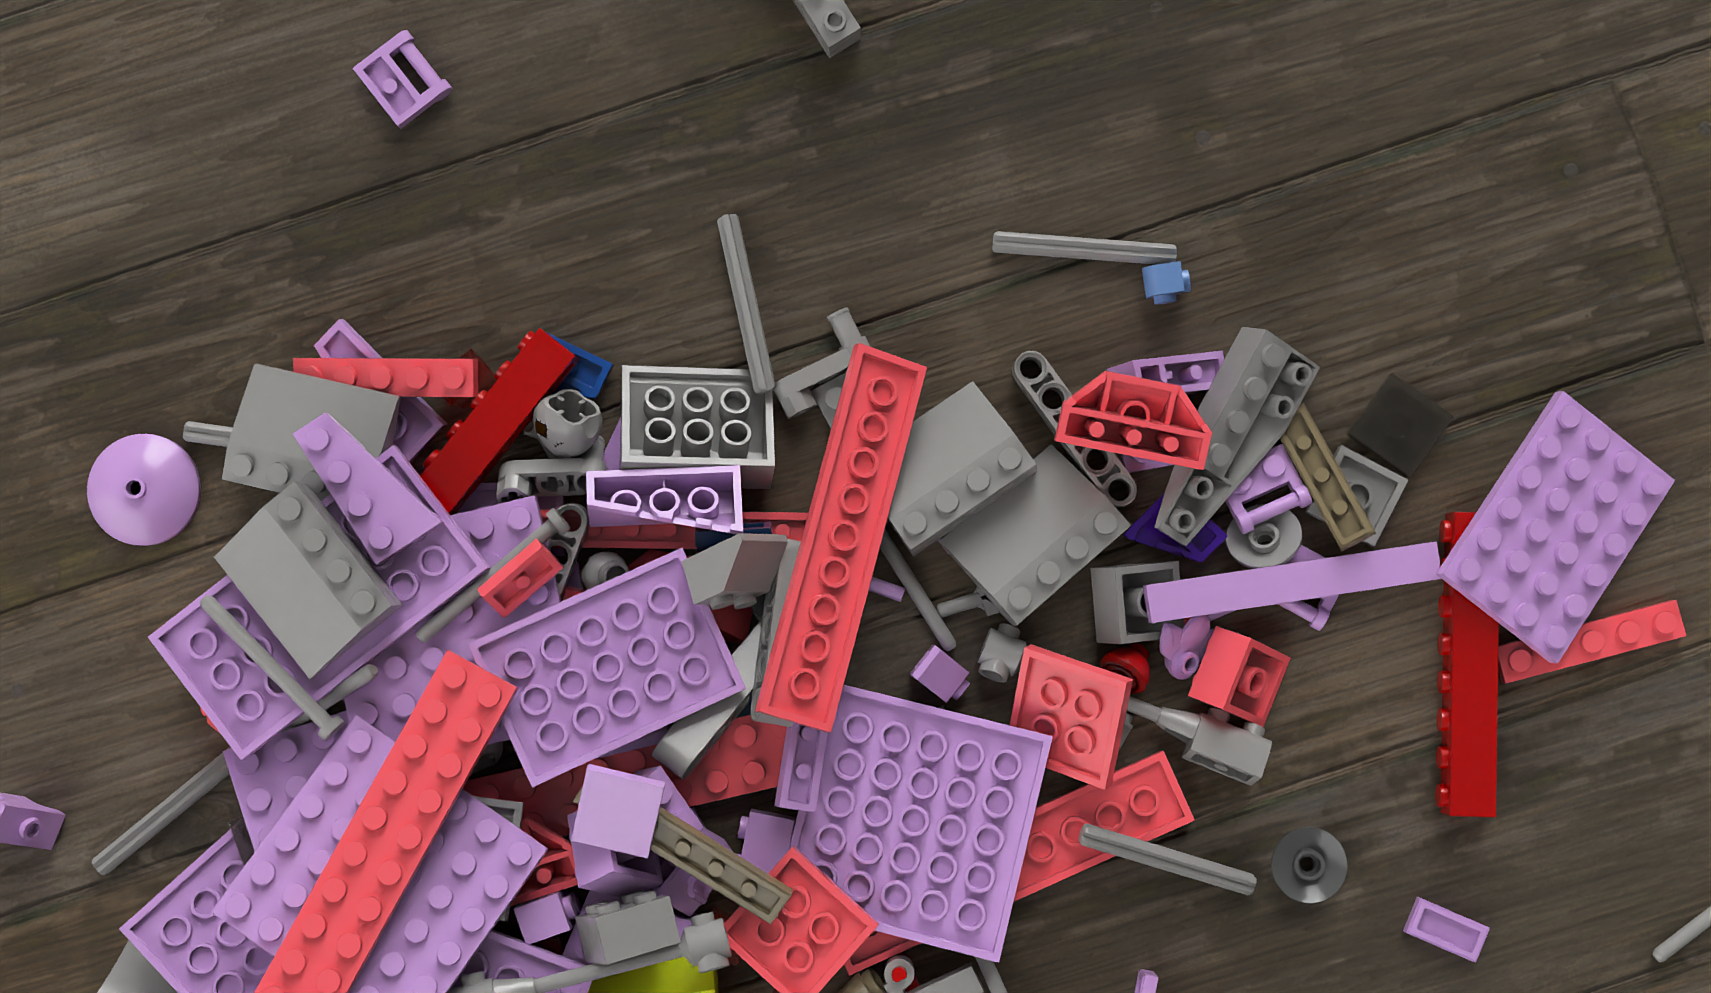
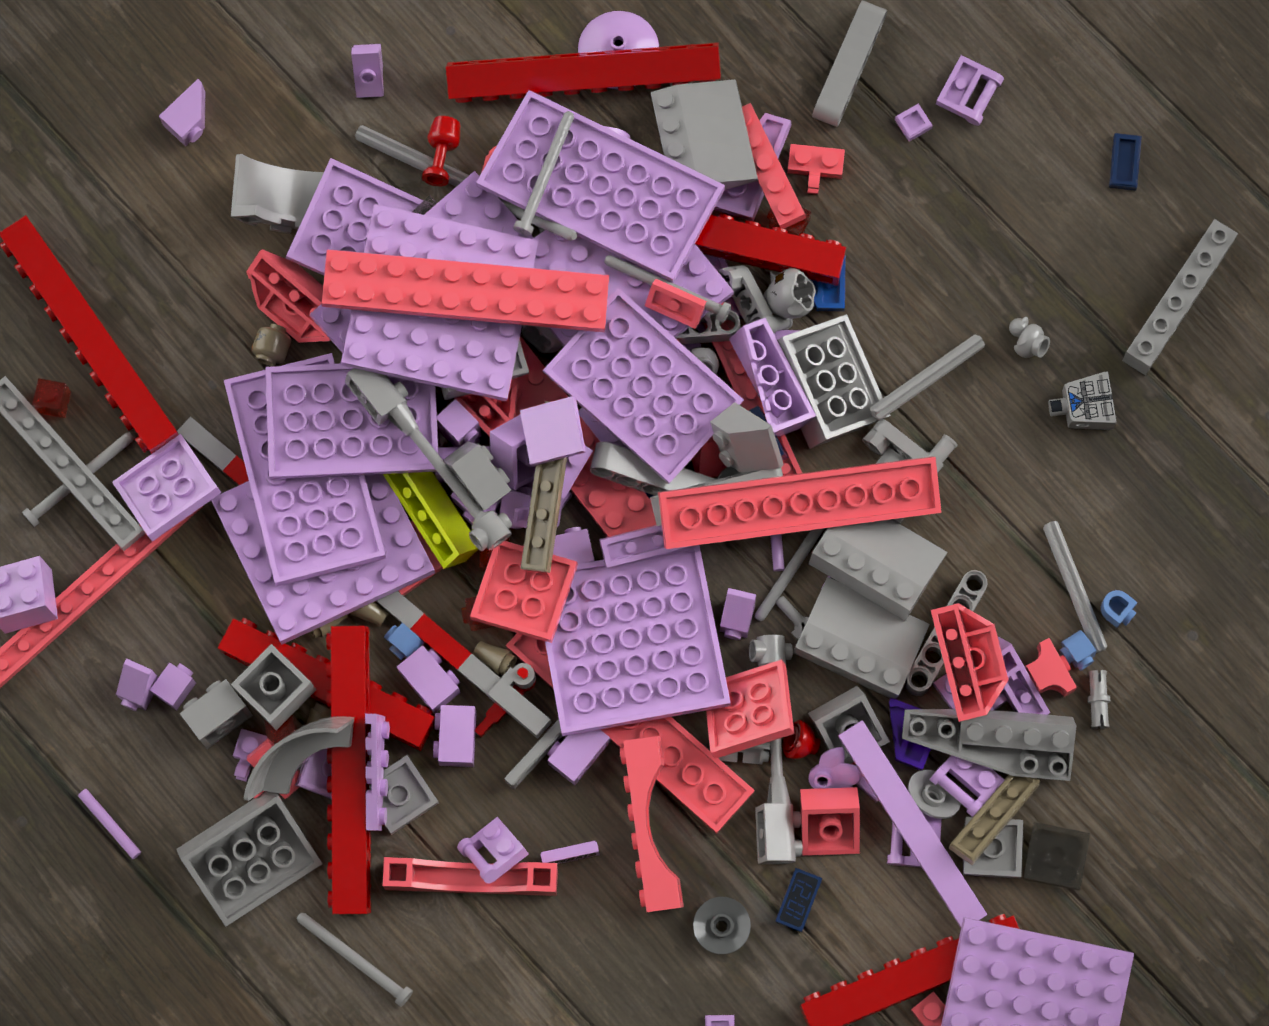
camera: 70 degrees right, 10 degrees down
light grey slope [214,481,403,679] -> none
lavender wing [293,413,445,565] -> none
light grey axle [1078,824,1257,895] -> none
none -> red piece [422,116,461,187]
none -> red brick [446,42,721,103]
none -> lavender brick [547,730,610,785]
none -> coral arch [620,736,684,912]
none -> tile [775,868,822,933]
none -> coral plate [787,144,845,194]
none -> light grey beam [812,0,887,127]
none -> lavender tile [895,103,933,142]
none -> light grey animal [1009,317,1050,358]
none -> coral brick [1025,638,1077,697]
none -> light grey torso [1048,371,1116,430]
none -> light grey pin [1088,670,1110,729]
none -> medium blue plate [1101,590,1137,628]

